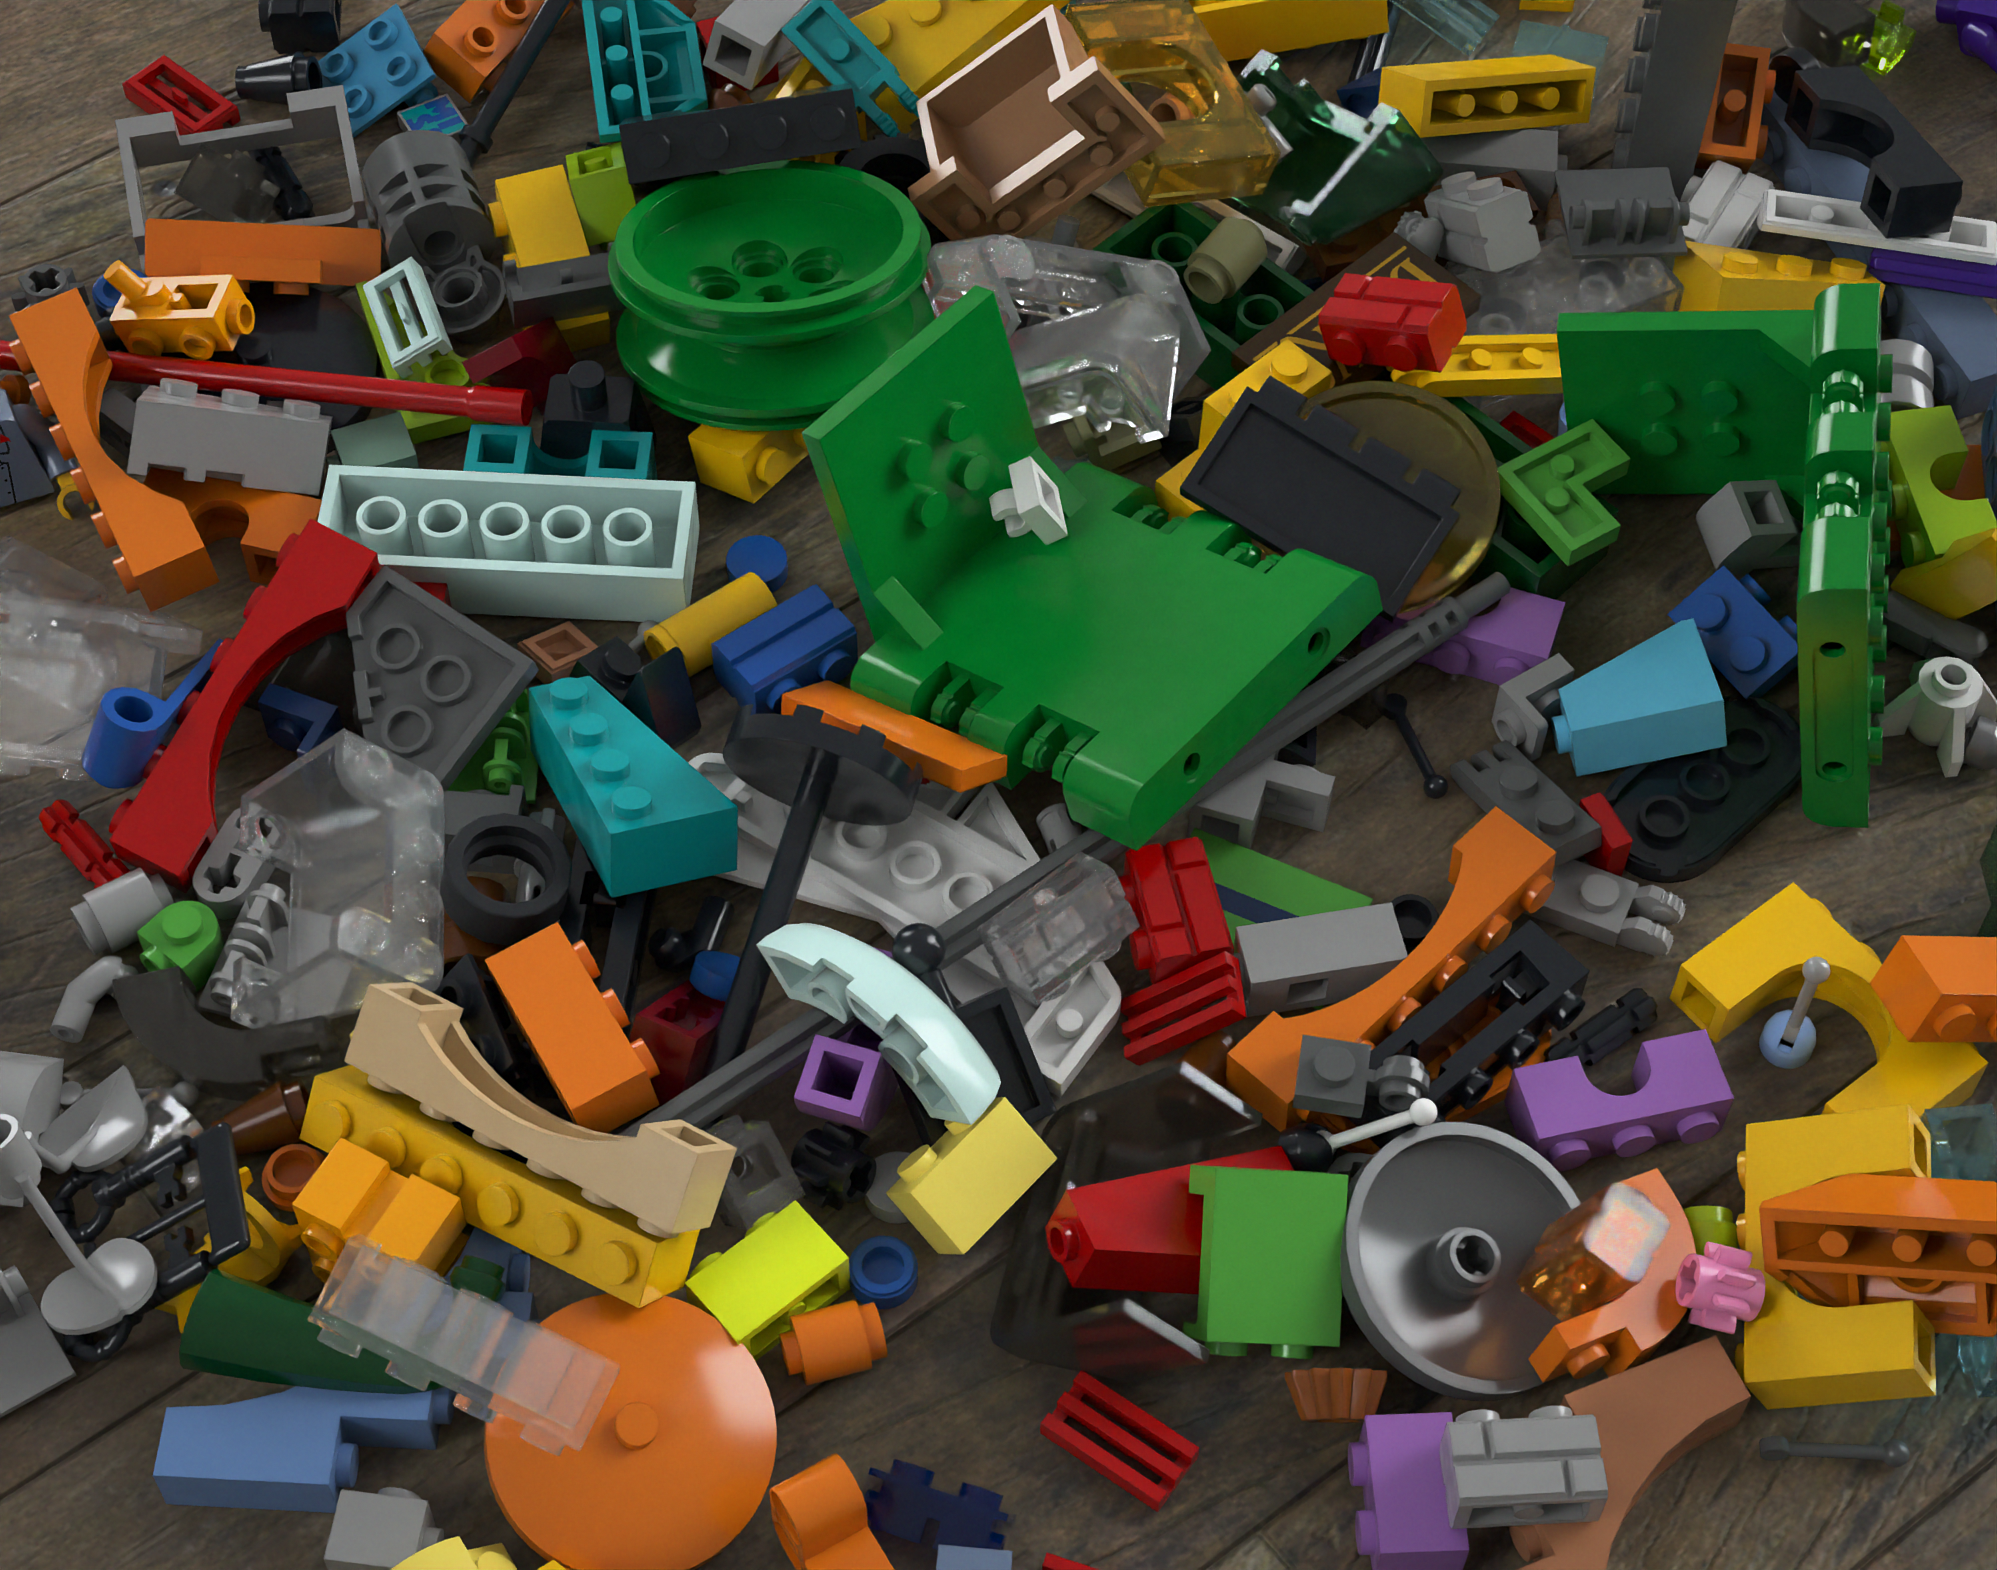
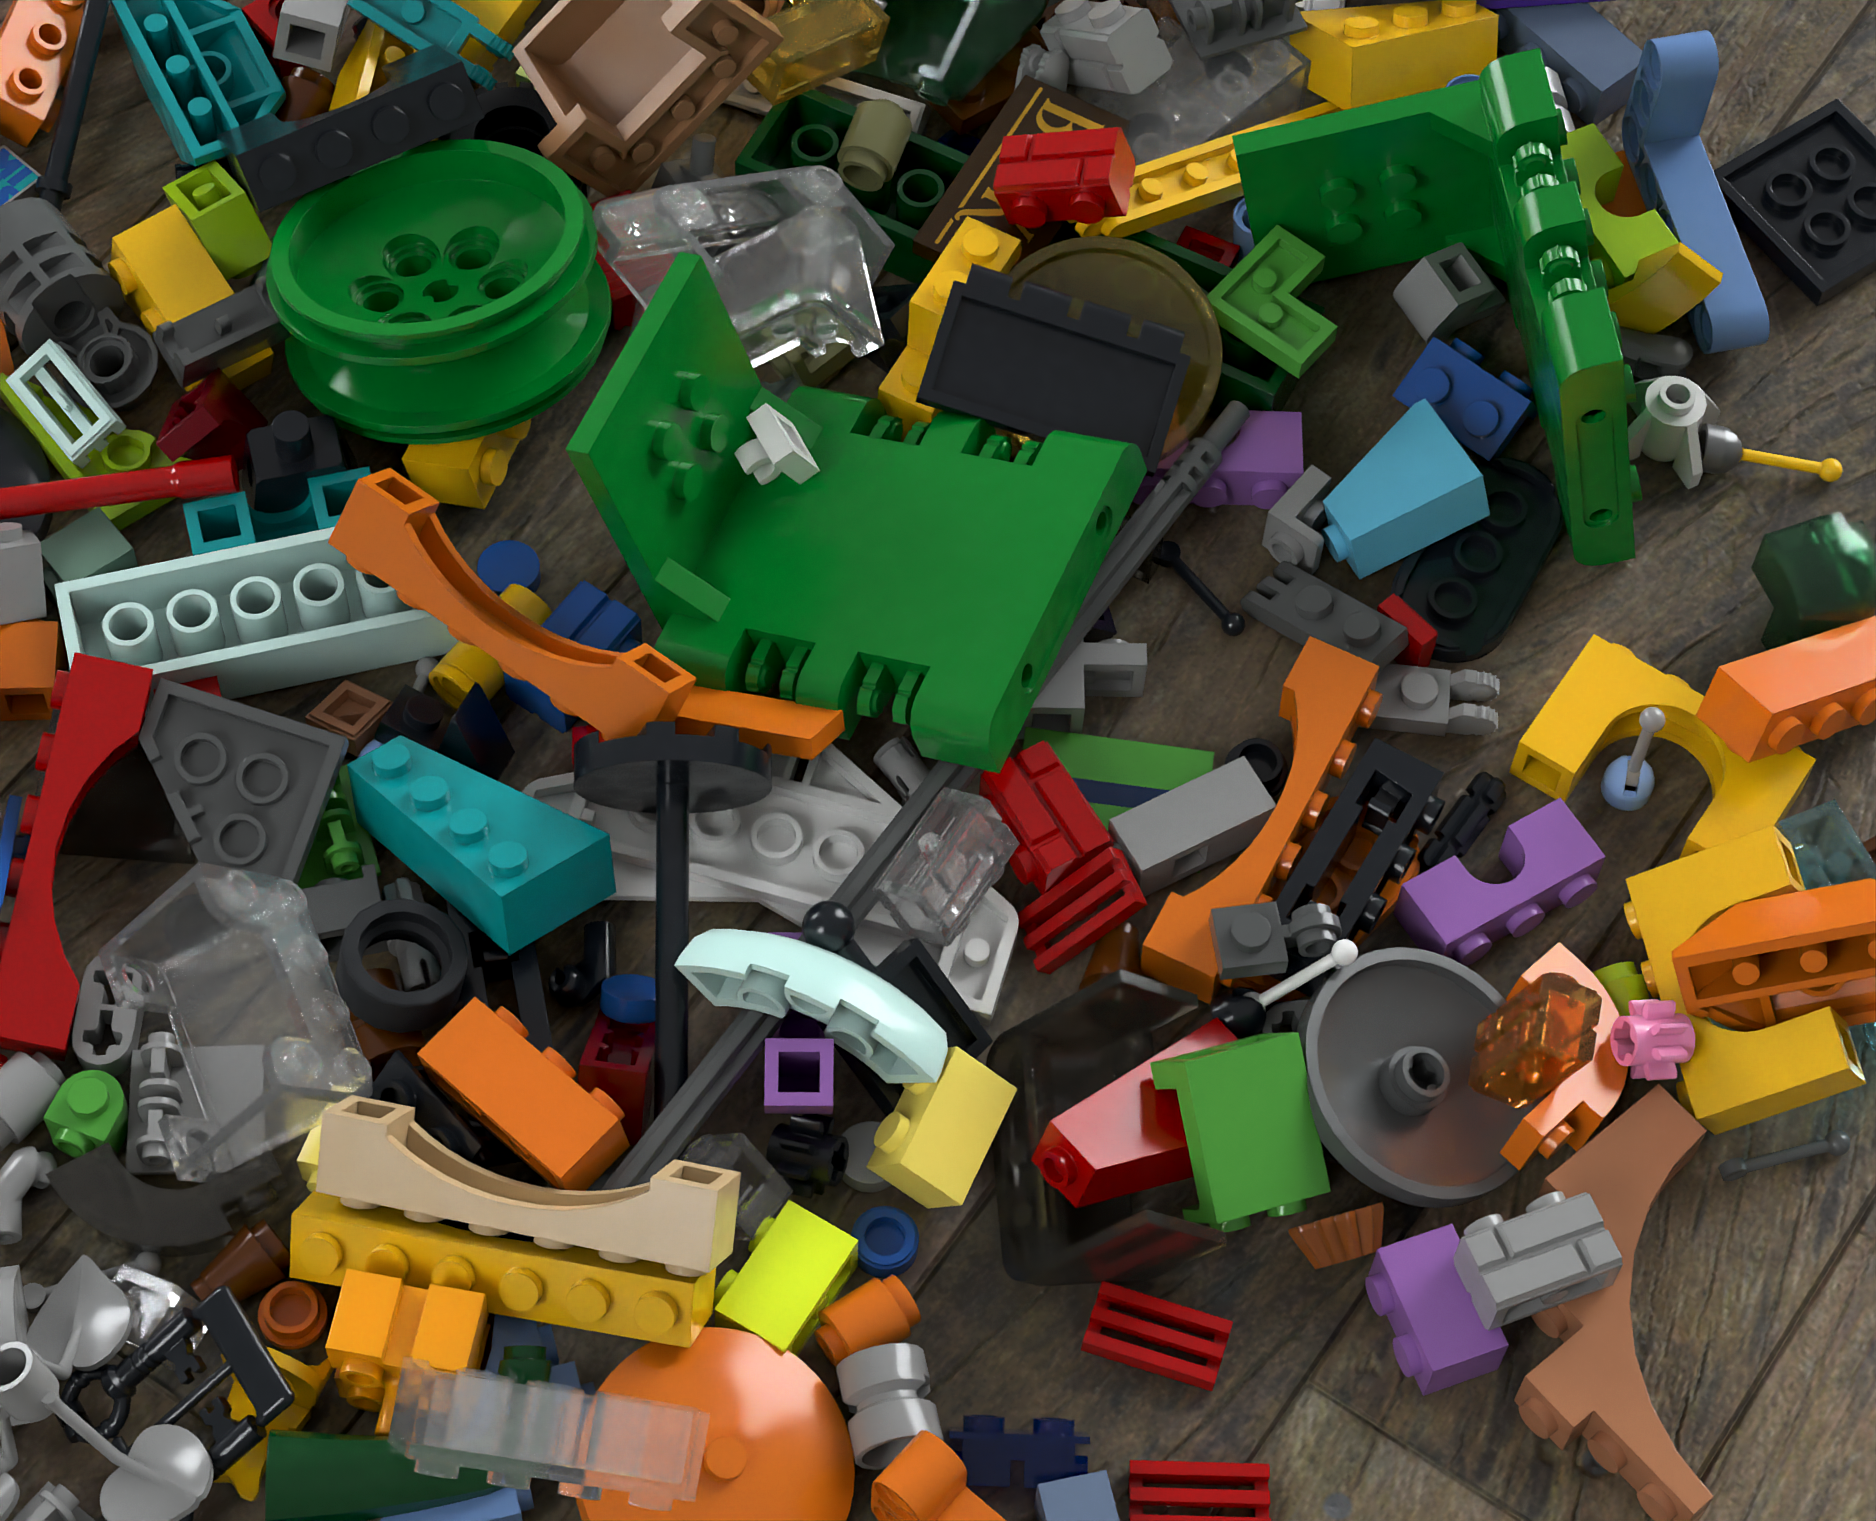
camera: 20 degrees left, 5 degrees up
dark blue bracket [258,683,348,788] -> none
none -> orange arch [328,468,697,741]
none -> light grey wheel [836,1343,944,1470]

